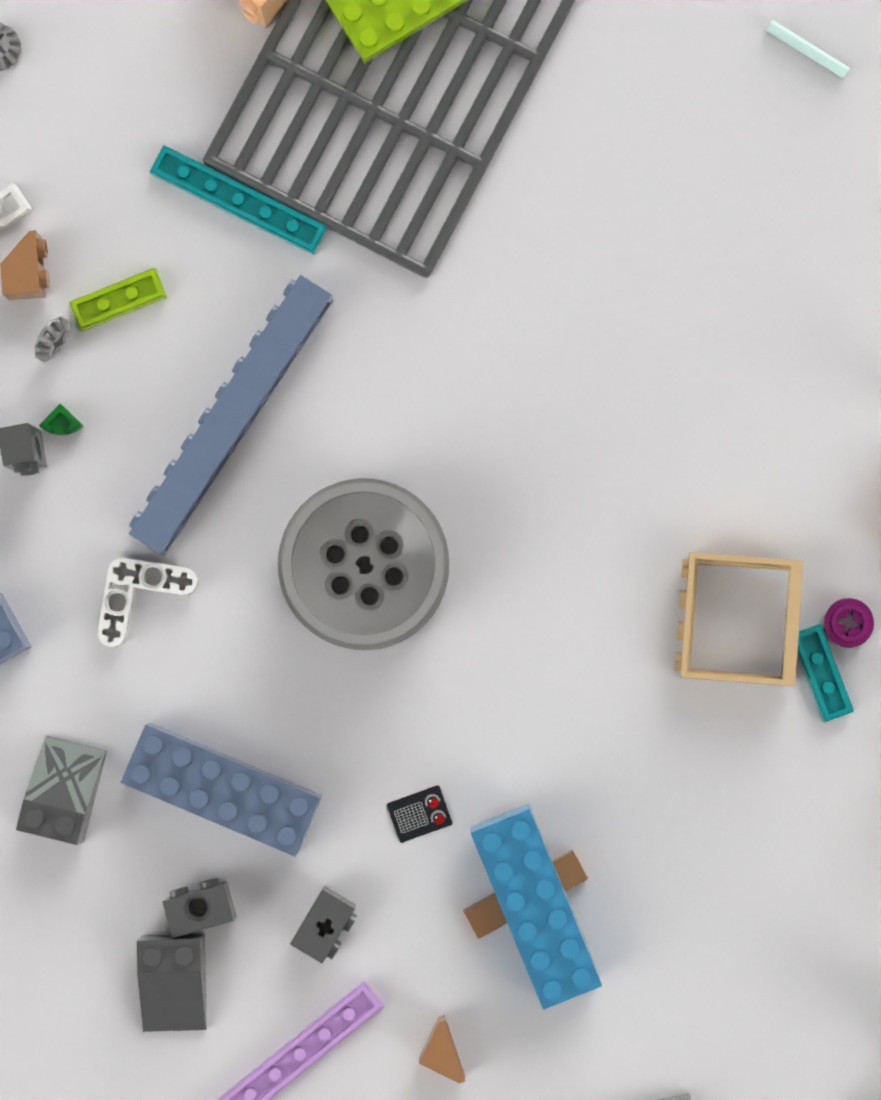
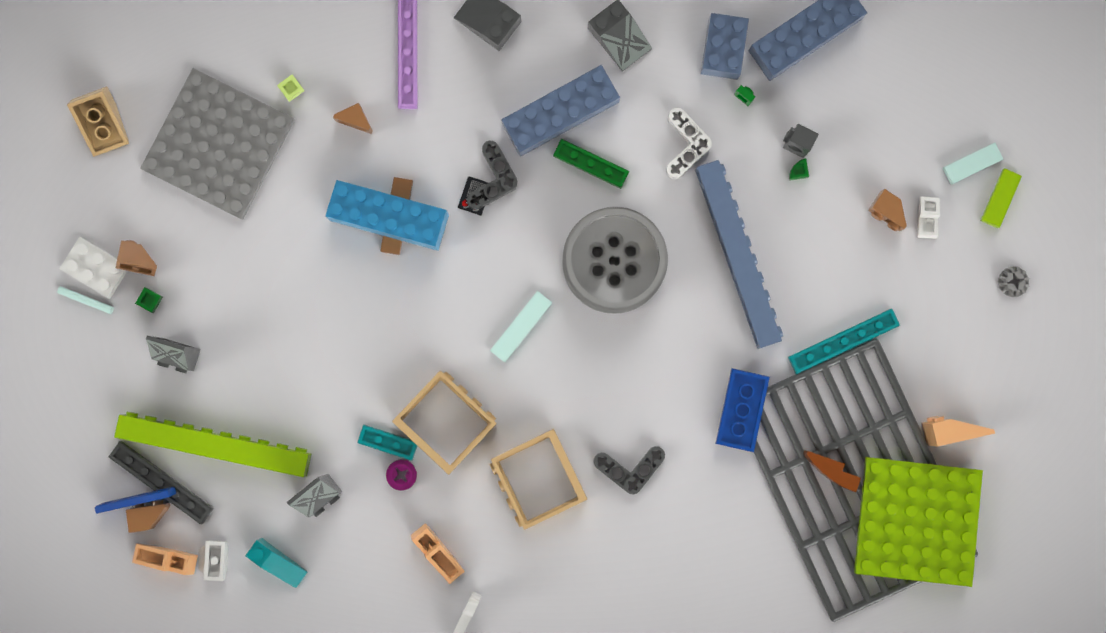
camera: 130 degrees right, 0 degrees up
light grey gear [34,316,71,363] -> none
lime tile [69,268,167,332] -> none
dark grey brick [162,878,237,938] -> none
dark grey brick [290,886,358,964] -> none
none -> dark grey beam [467,140,517,210]
none -> tan window [489,429,587,530]
none -> light aqua tile [490,291,552,362]
none -> green tile [553,139,629,189]
none -> dark grey beam [594,446,665,494]
none -> blue tile [715,368,770,452]
none -> green plate [734,85,755,106]
none -> dark orange slope [803,450,861,492]

